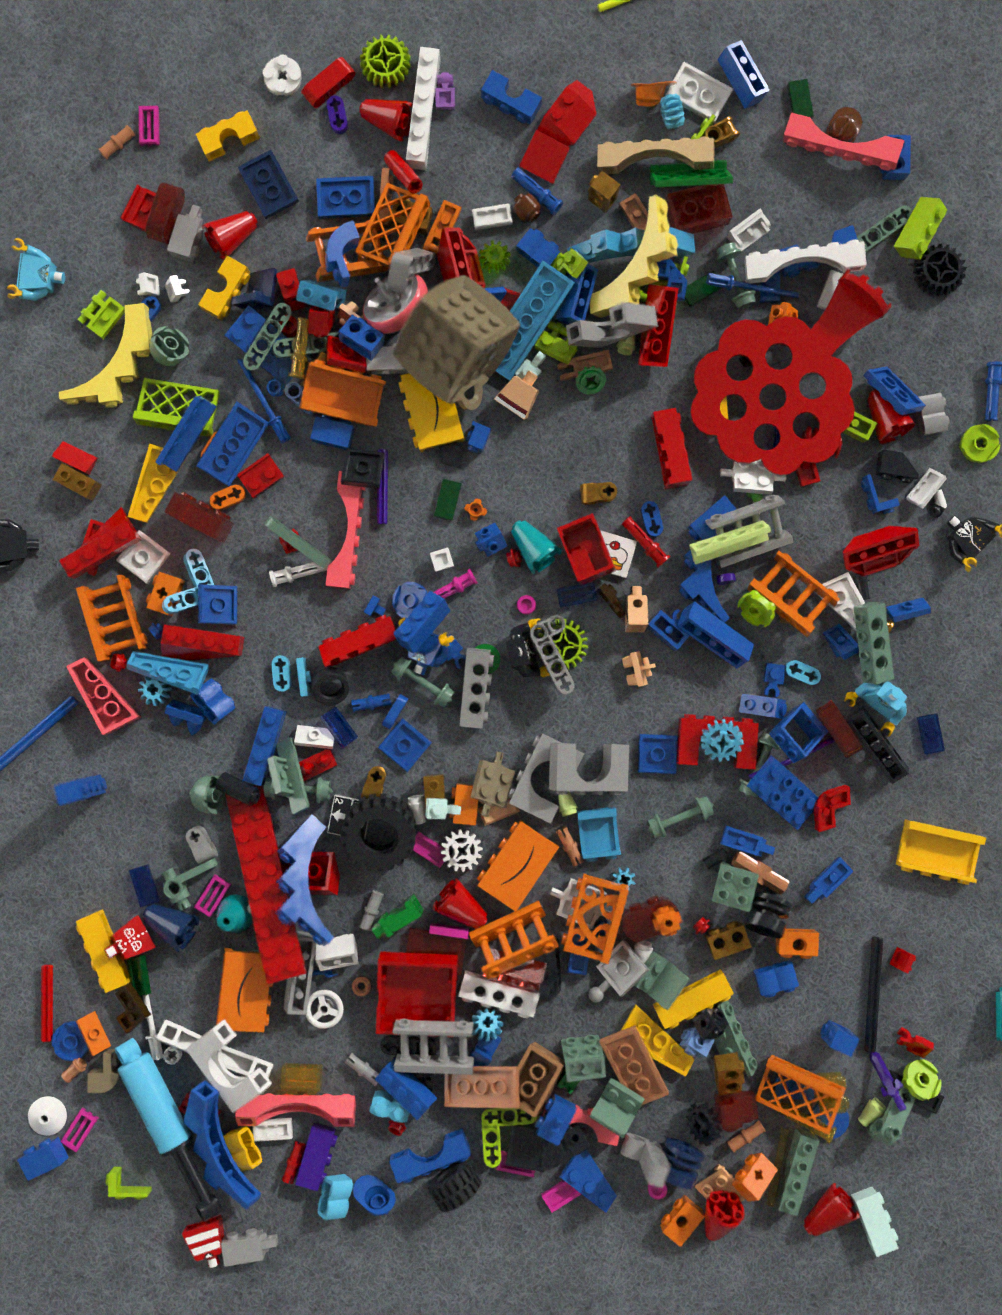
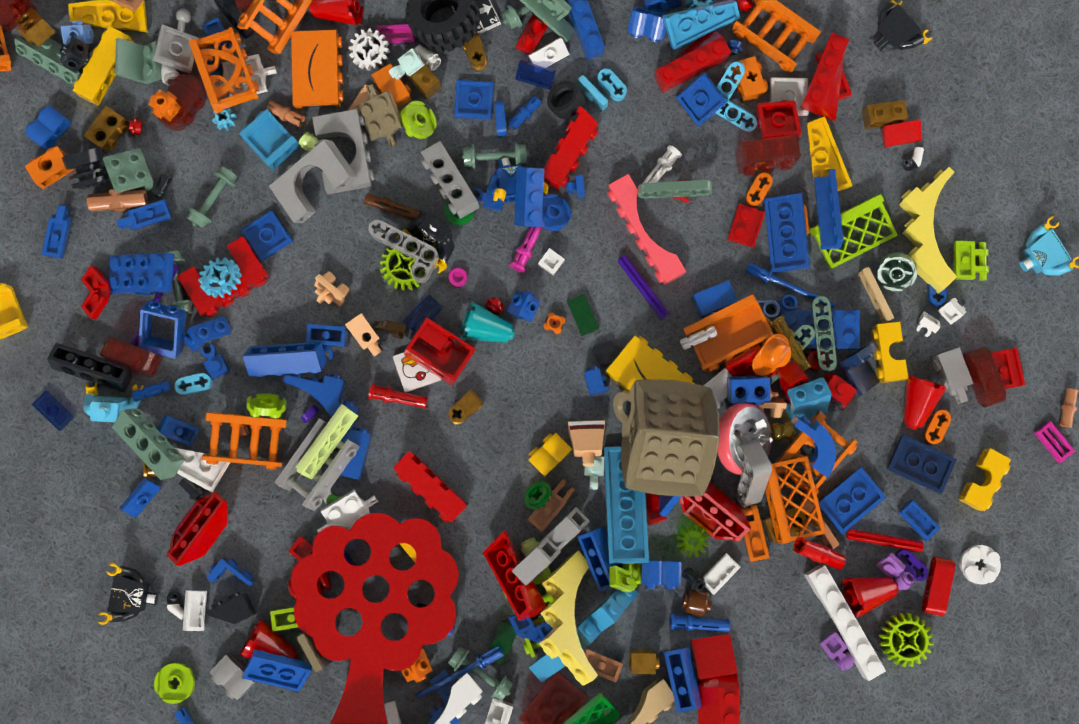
camera: 145 degrees right, 5 degrees down
black tile [341,448,385,489] -> none
blue arch [481,70,542,125] -> none
lime plate [535,321,578,365] -> none
blue beam [641,501,663,537] -> none
none -> blue axle [131,380,170,402]
none -> dark tan tile [297,633,331,673]
none -> reddish brown pin [364,193,422,220]
none -> lime plate [400,101,437,139]
none -> yellow brick [528,433,572,477]
none -> blue brick [664,647,702,713]
none -> white axle [680,326,717,350]
none -> black pin [682,567,706,591]
none -> orange piece [752,334,791,376]
none -> red plate [756,100,801,141]
none -> clear yellow wheel [771,420,795,442]
none -> red axle [846,529,924,552]
none -> tan tile [858,267,894,323]
none -> medium lavender plate [876,552,914,590]
none -> blue plate [898,499,941,541]
none -> arm [902,147,924,171]
none -> orange beam [923,410,951,445]

